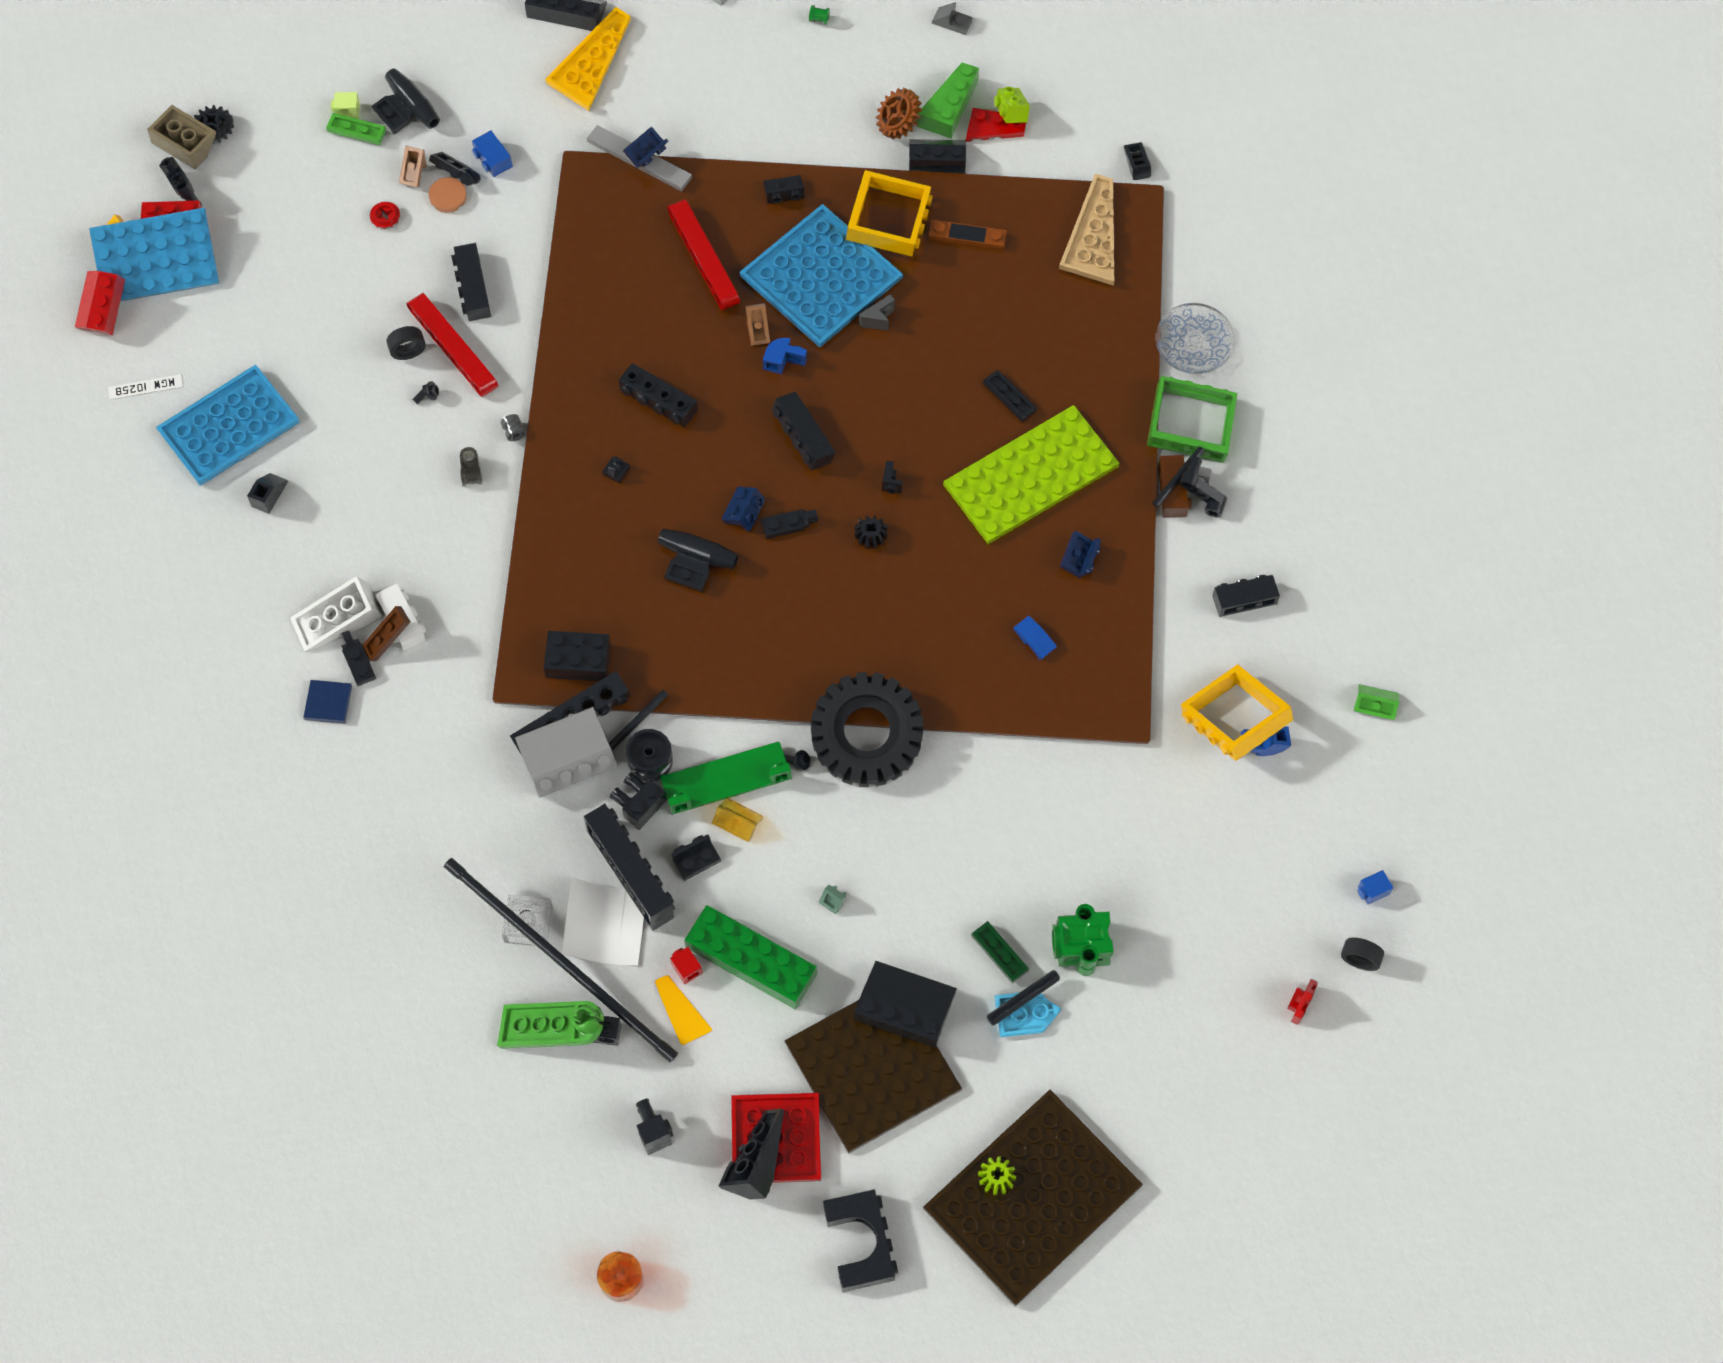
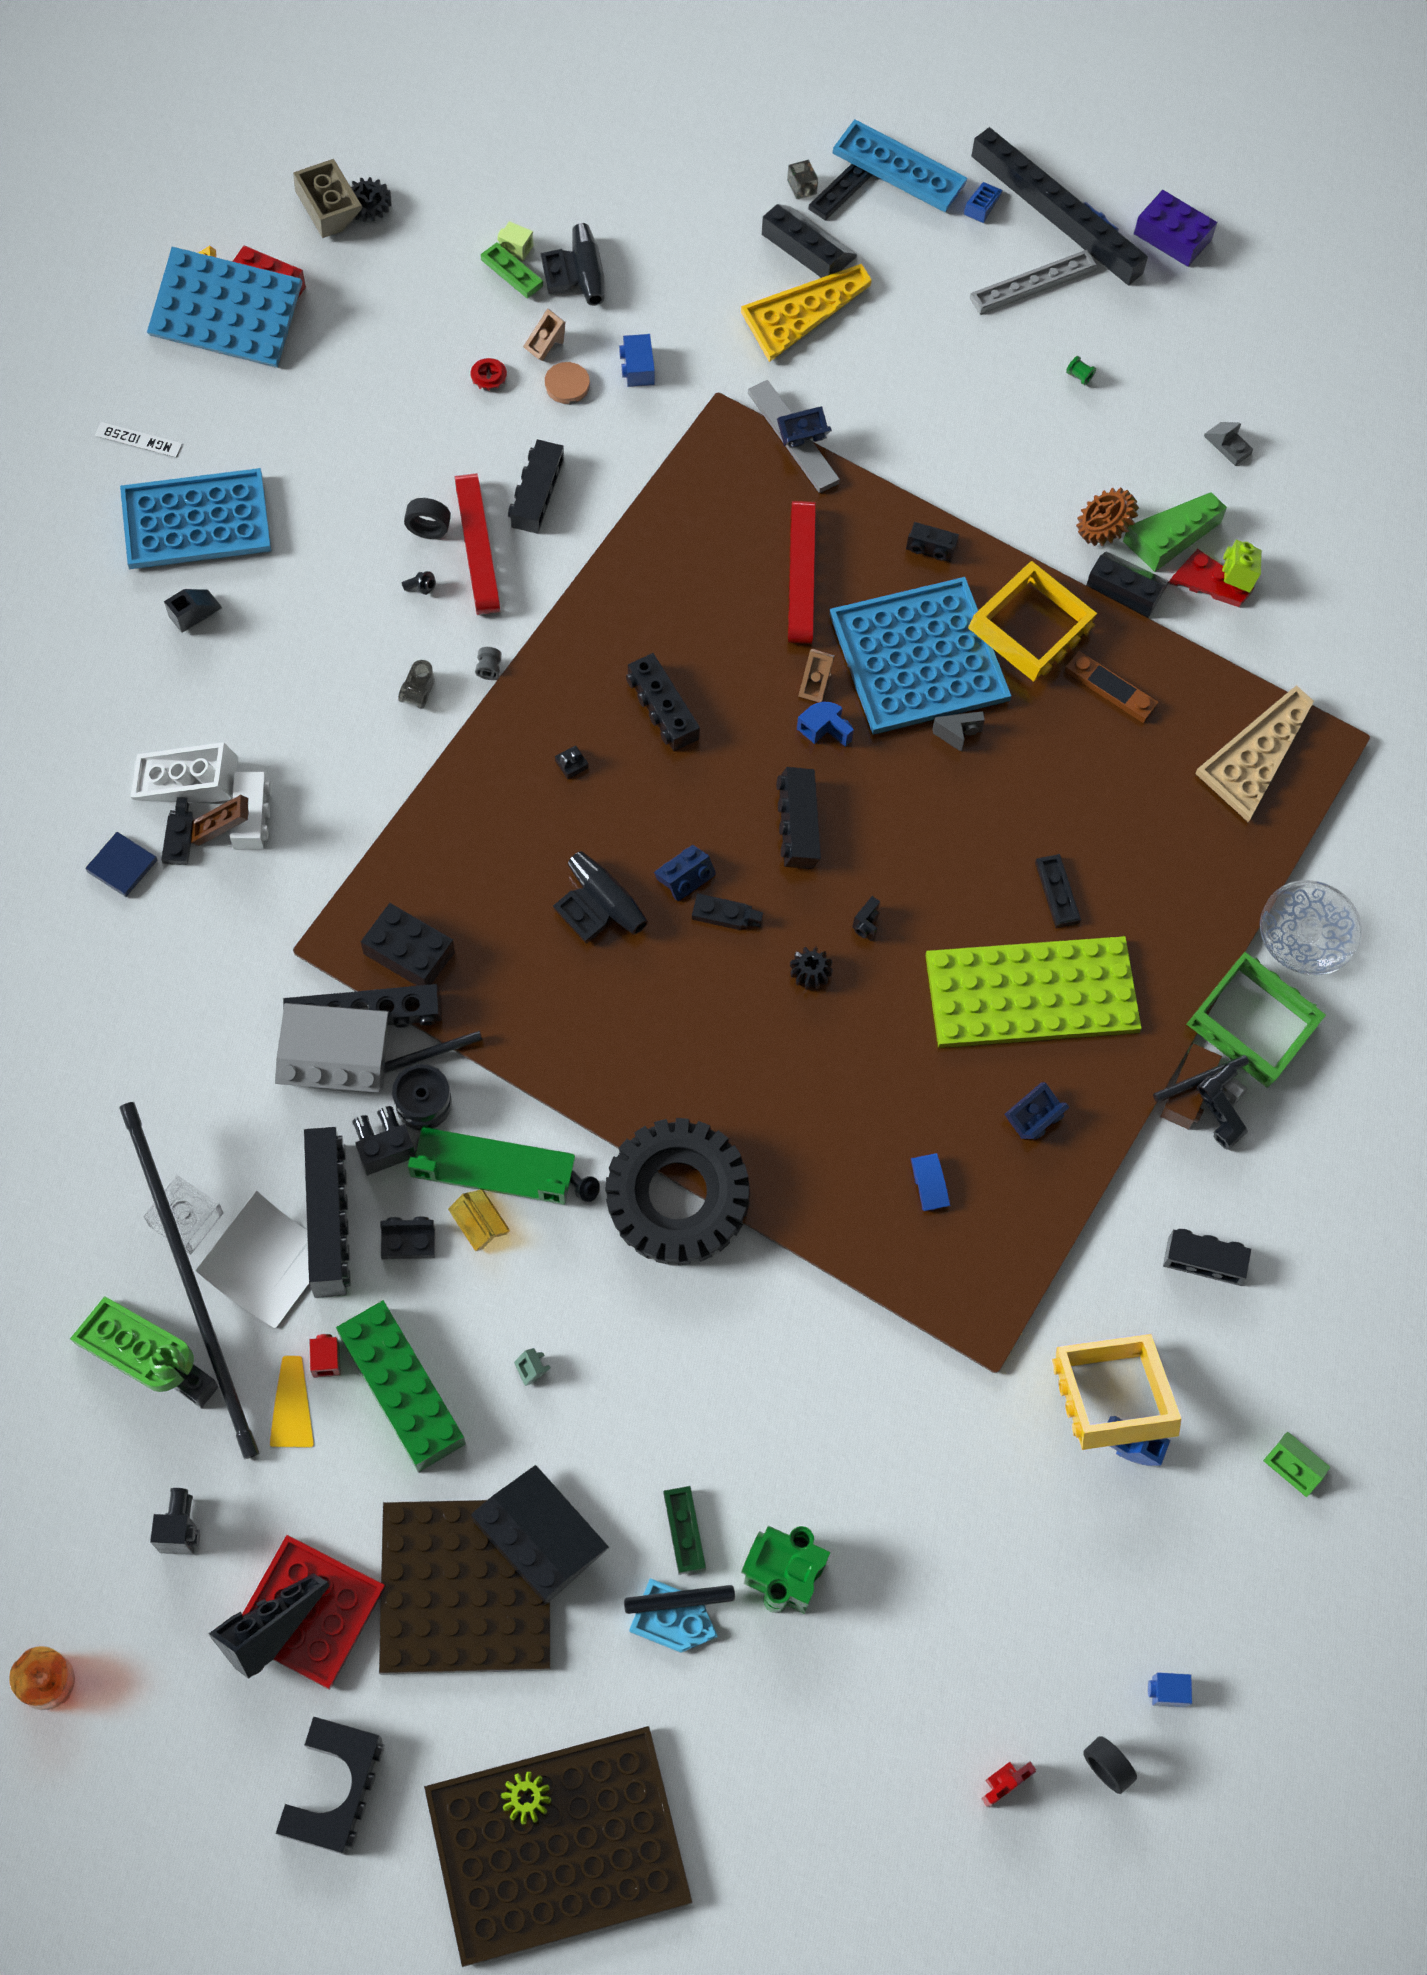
camera: 25 degrees right, 0 degrees up
red slope [75,271,125,336] -> none
black beam [159,157,202,206] -> none
black hinge [429,152,481,186] -> none
black slope [1124,142,1151,180] -> none

